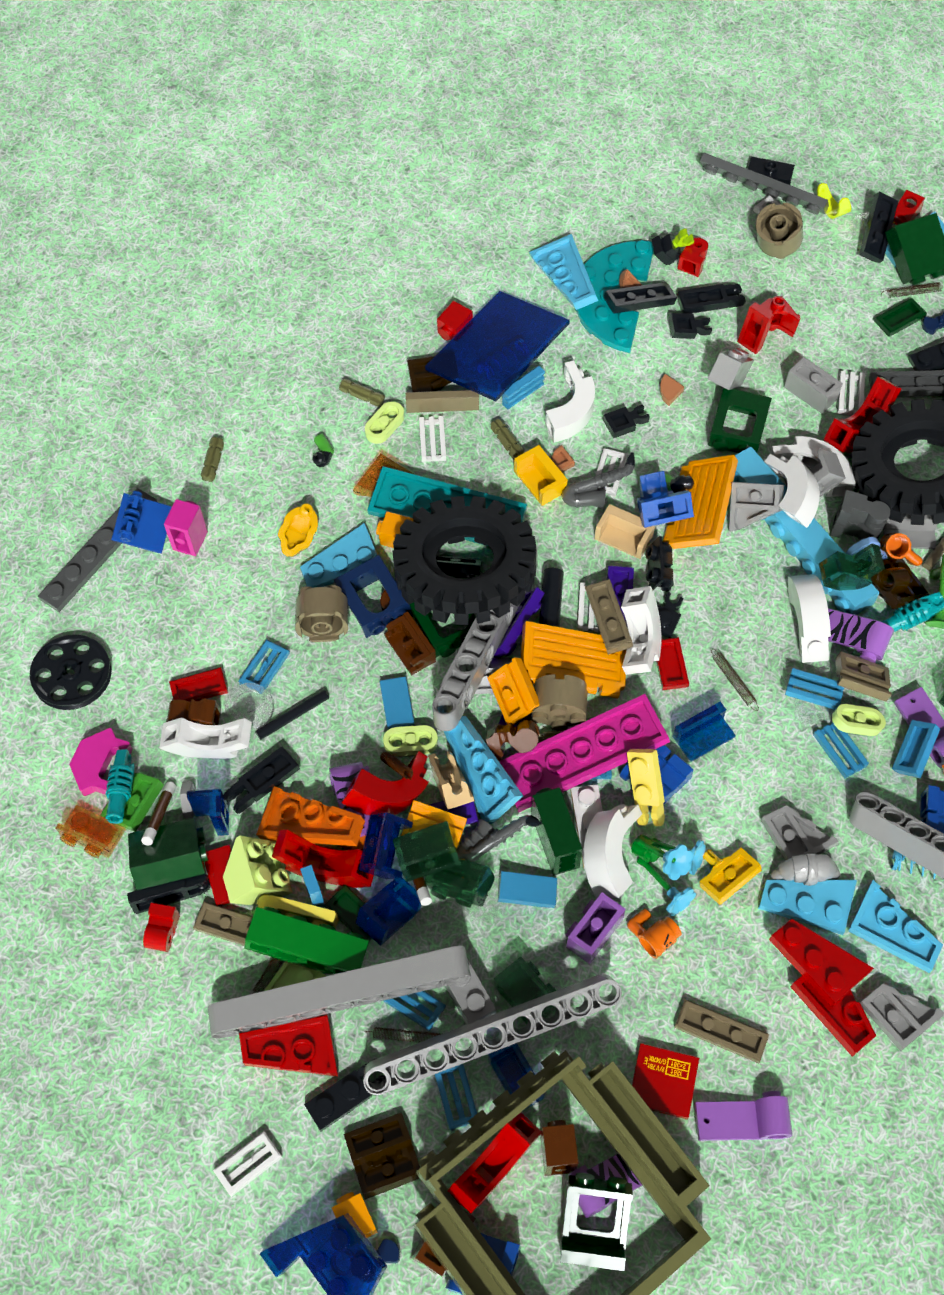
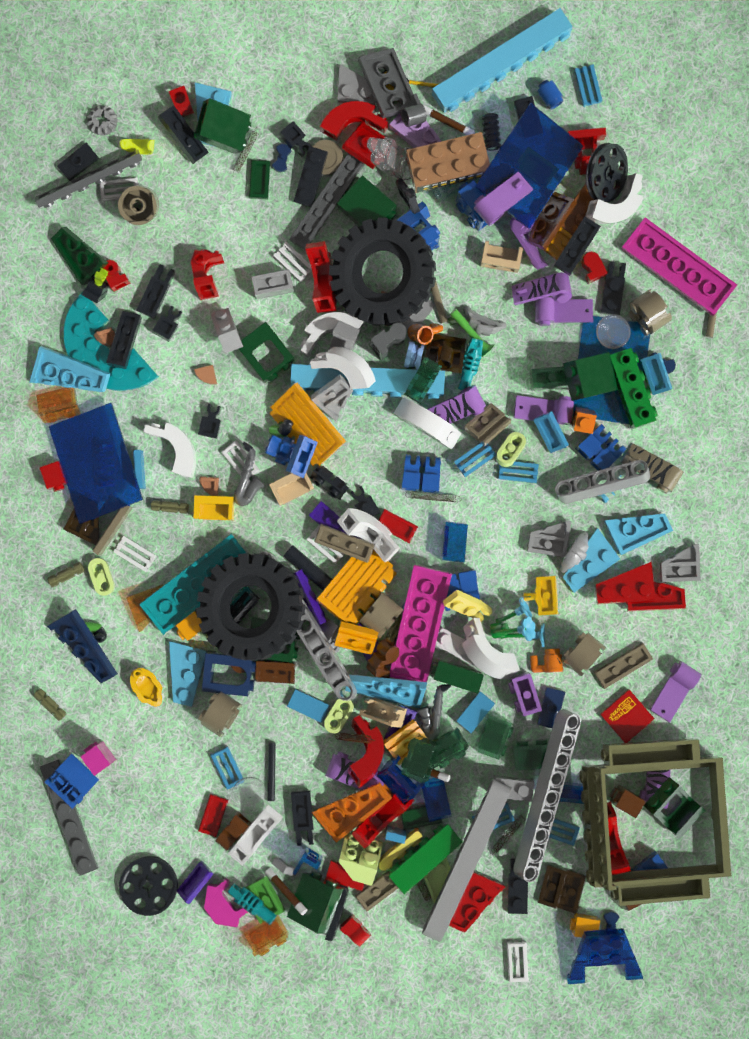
camera: 55 degrees left, 25 degrees up
none -> clear orange bracket [36,387,81,423]
none -> dark blue wing [47,609,118,683]
none -> dark green wing [51,227,108,285]
none -> light grey gear [87,105,118,136]
none -> dark purple plate [177,861,214,904]
none -> blue legs [401,454,441,493]
none -> clear green brick [476,714,514,760]
none -> dark blue plate [537,687,566,728]
none -> dark tan brick [563,632,606,676]

